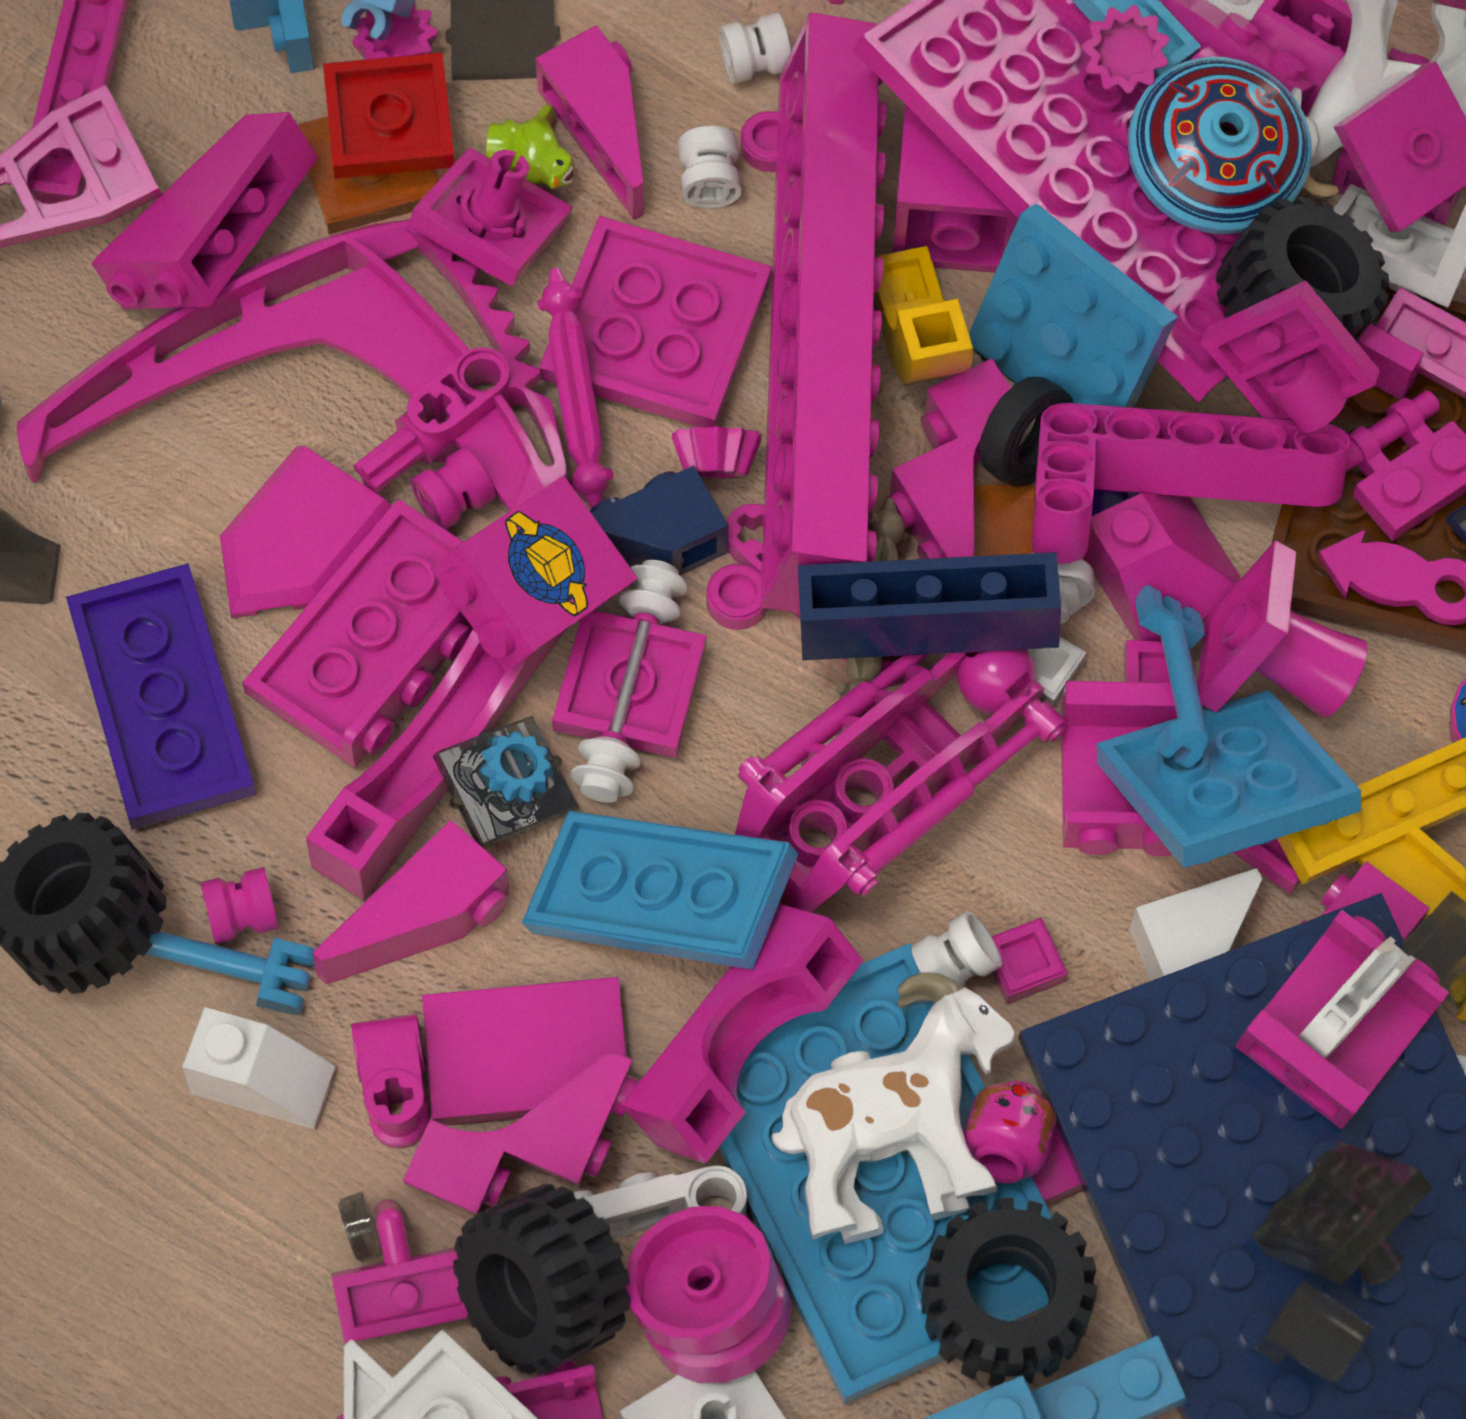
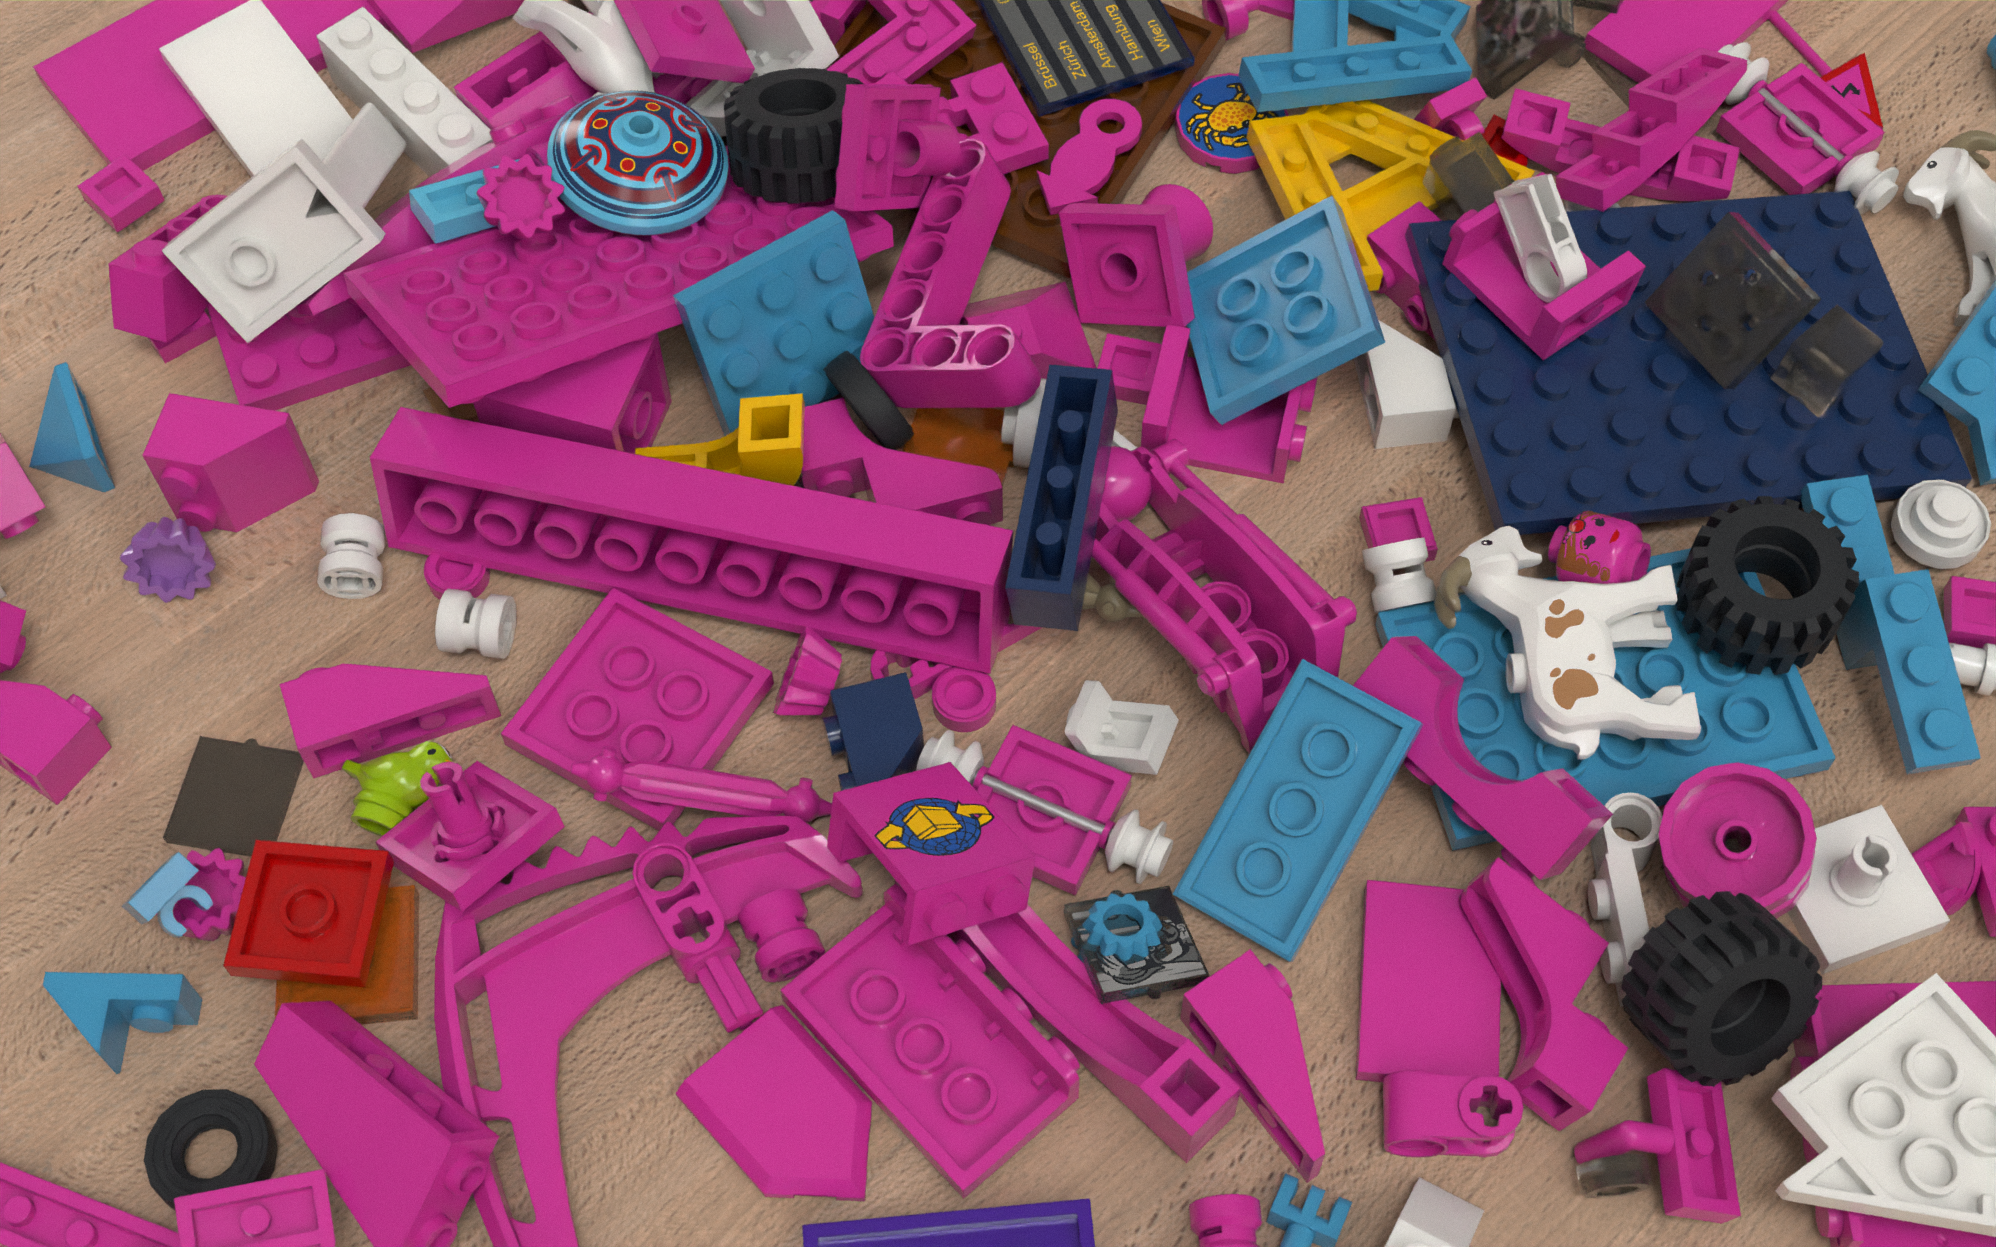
camera: 75 degrees left, 5 degrees down
dark azure hinge [1135,585,1208,768] -> none
none -> black tyre [144,1089,278,1210]
none -> white bracket [1065,680,1179,775]

